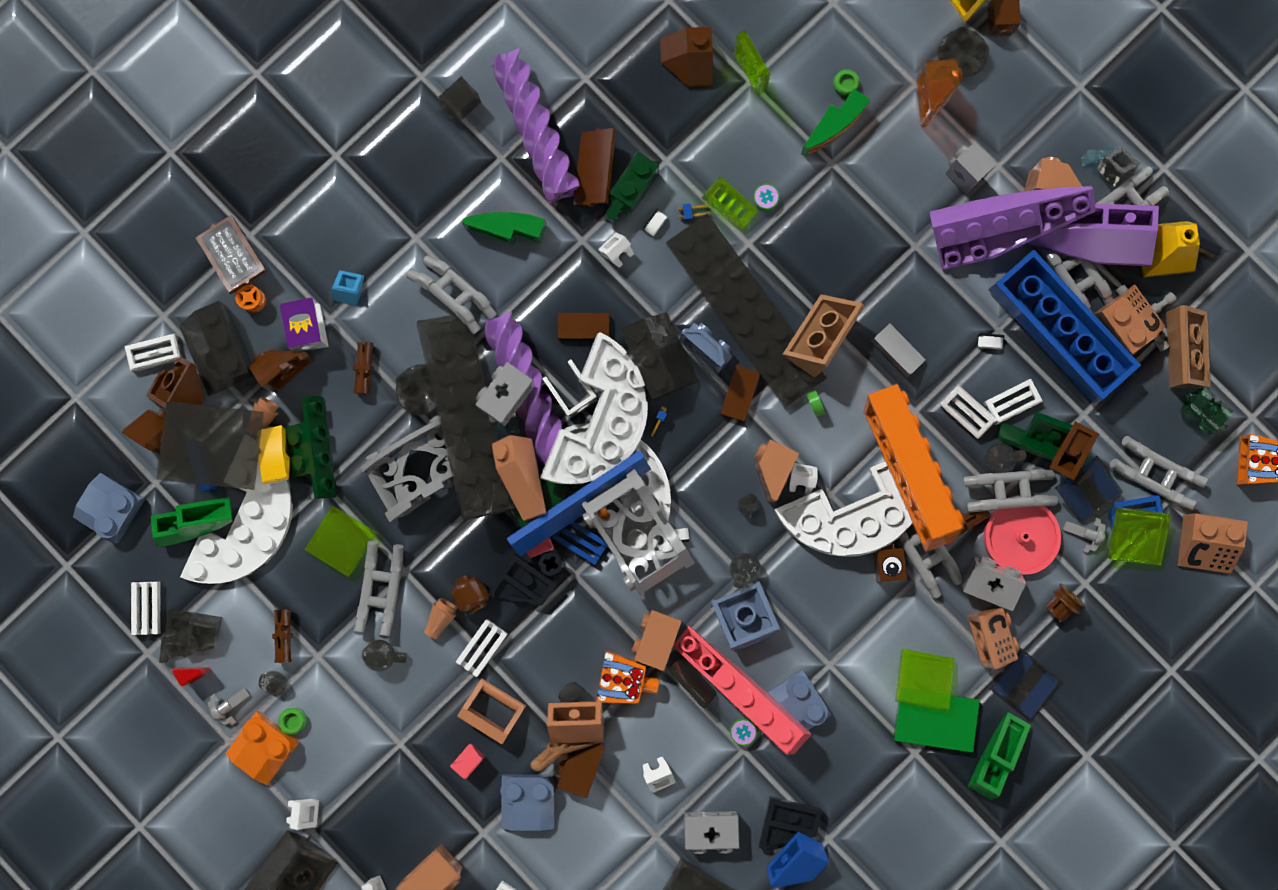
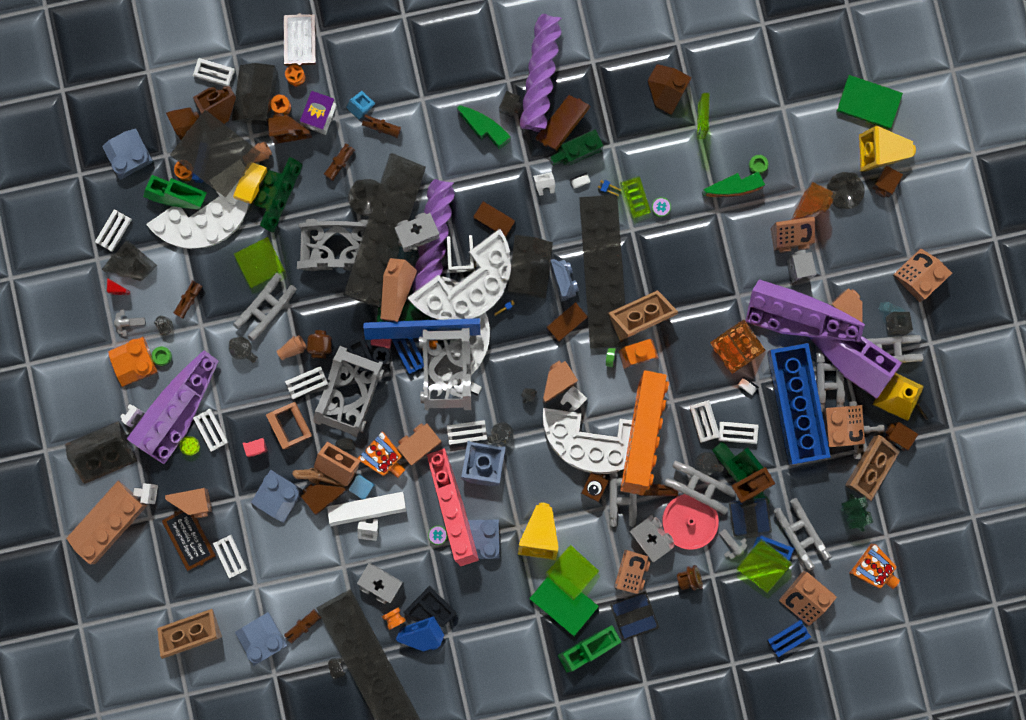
camera: 30 degrees right, 0 degrees up
light grey piece [406,256,497,334] -> none
clear smoke brick [439,76,481,122] -> none
clear smoke slope [668,656,717,708] -> none
light grey slope [871,324,925,378] -> none
none -> medium lavender wedge [127,351,219,464]
none -> orange wheel [174,160,194,182]
none -> clear neon green tile [179,436,200,456]
none -> white tile [193,409,229,452]
none -> orange wheel [270,95,291,116]
none -> light grey fence [313,346,384,438]
none -> white tile [327,492,406,526]
none -> dark azure slope [349,474,375,500]
none -> reddish brown pin [362,114,401,139]
none -> orange wheel [382,607,406,630]
none -> white tile [447,420,487,445]
none -> clear smoke plate [499,91,522,118]
none -> yellow slope [518,503,559,560]
none -> orange torso [618,339,659,369]
none -> clear orange slope [710,320,766,374]
none -> blue tile [768,620,811,657]
none -> nougat slope [770,217,815,253]
none -> reddish brown brick [885,422,918,451]
none -> nougat slope [893,249,952,302]

